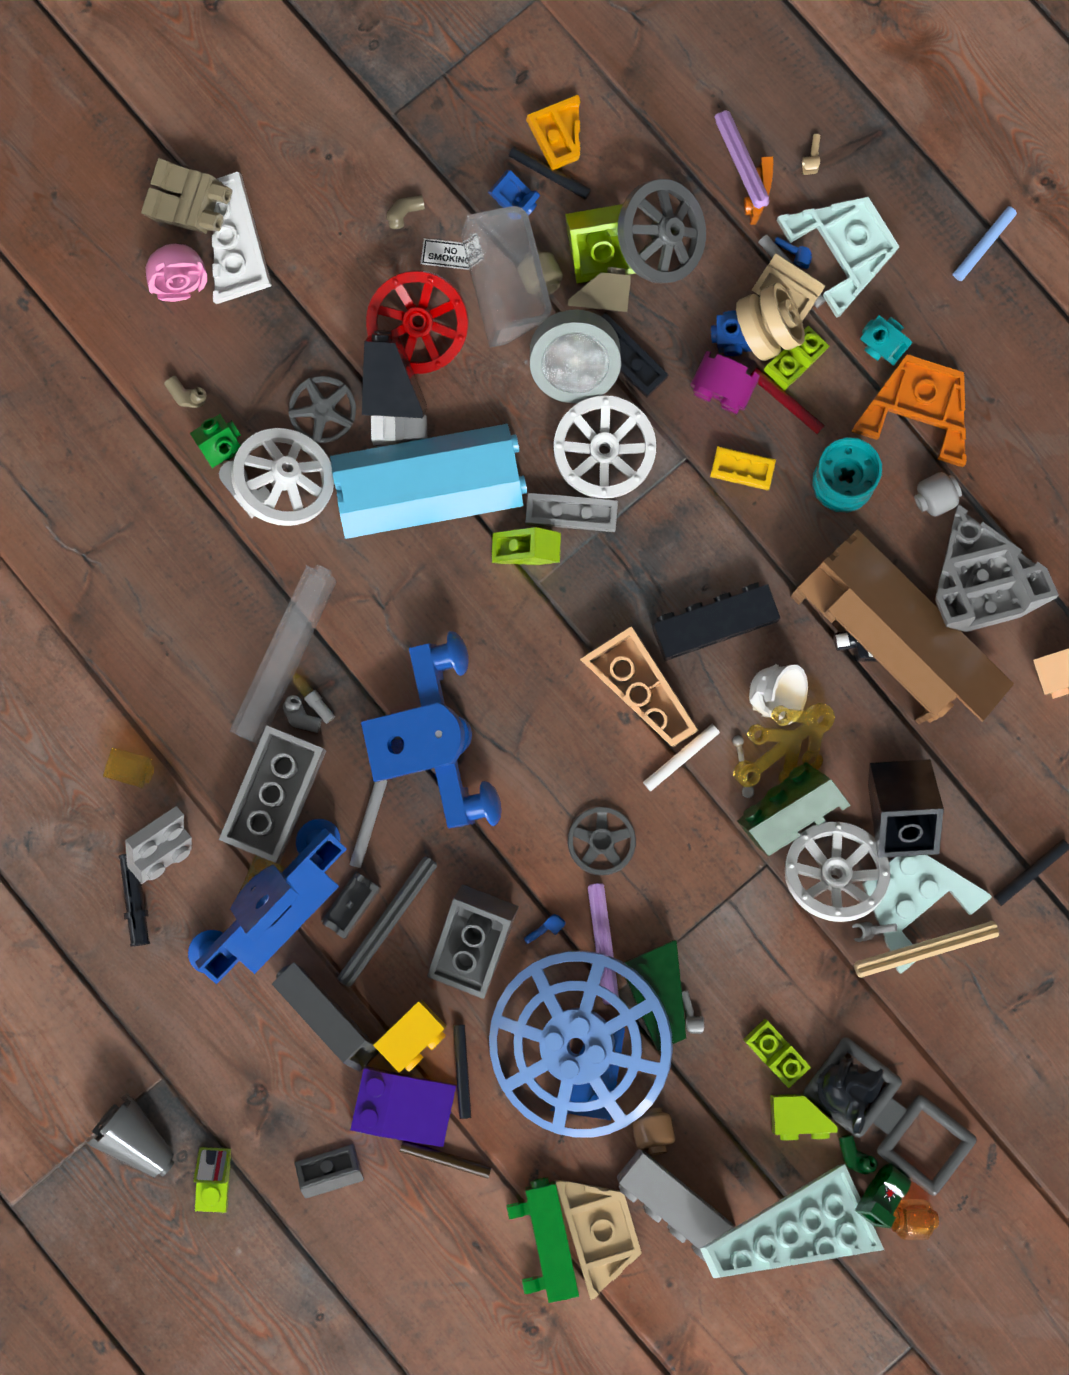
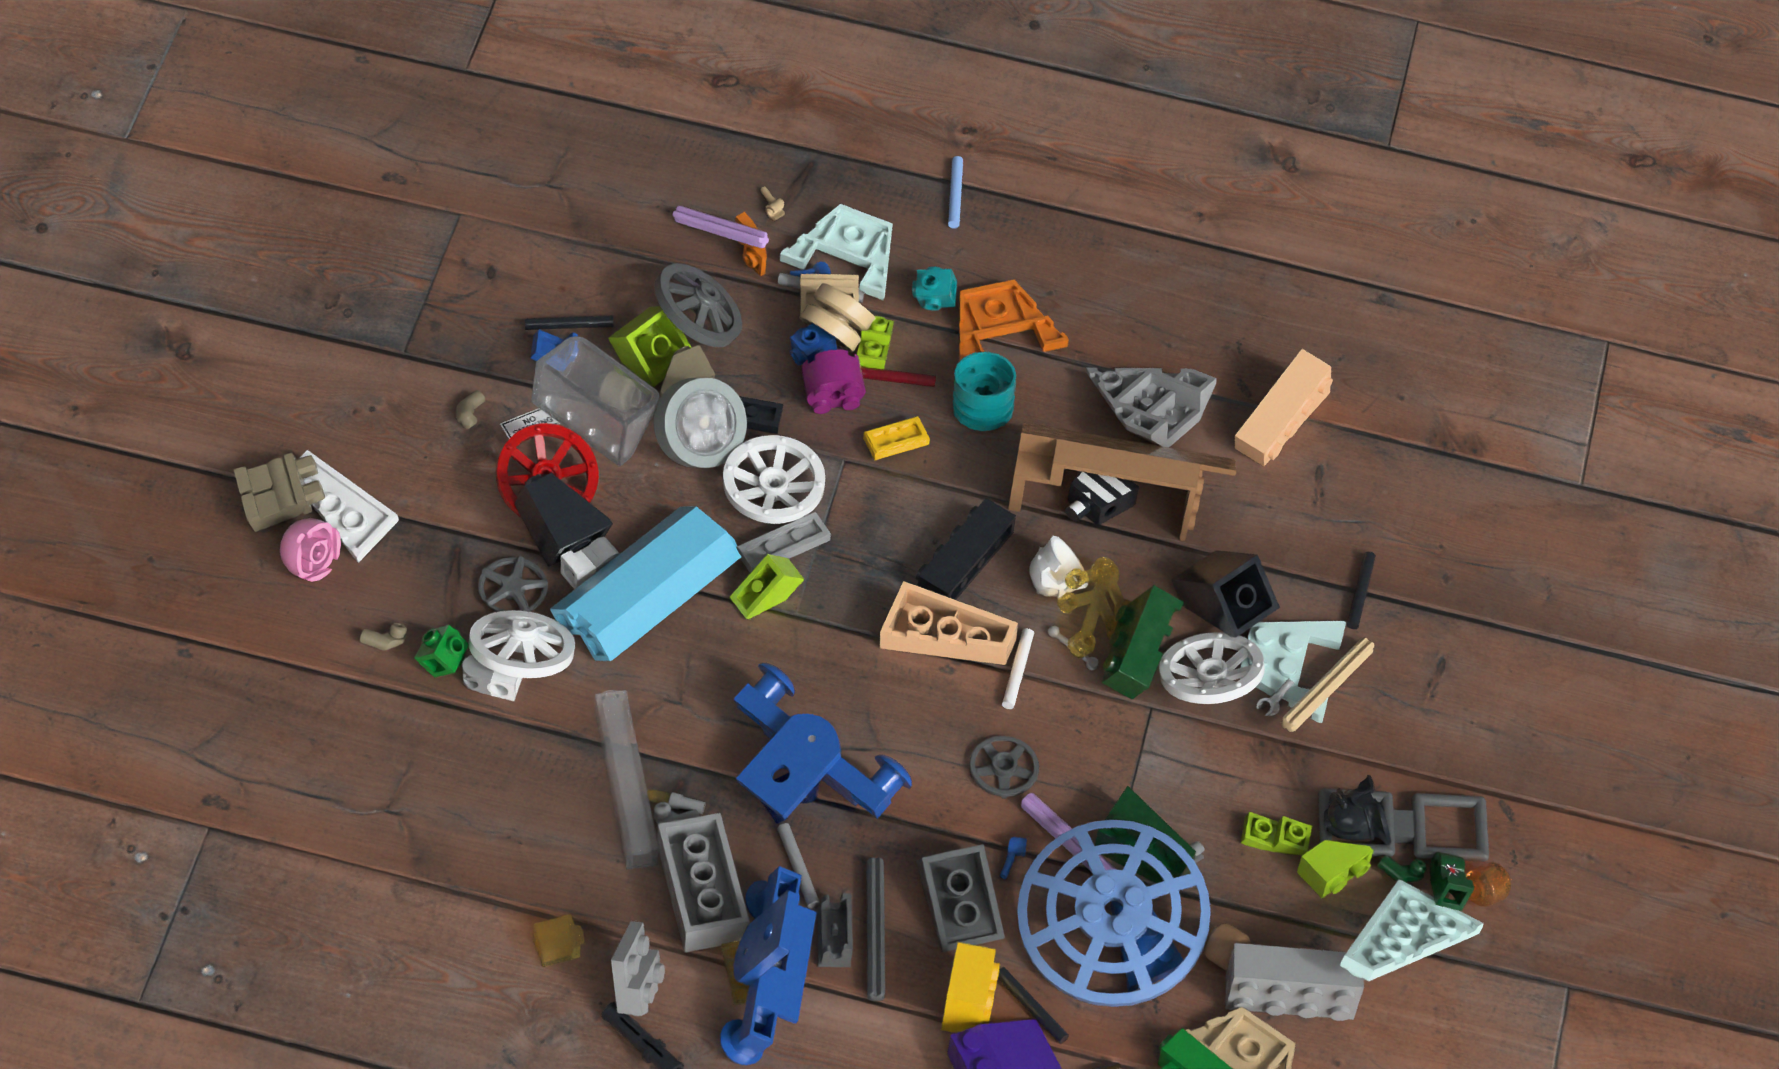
camera: 40 degrees left, 30 degrees down
dark grey slope [272,962,380,1072] -> none
light orange wing [526,95,580,171] -> none
light grey head [914,472,962,517] -> none

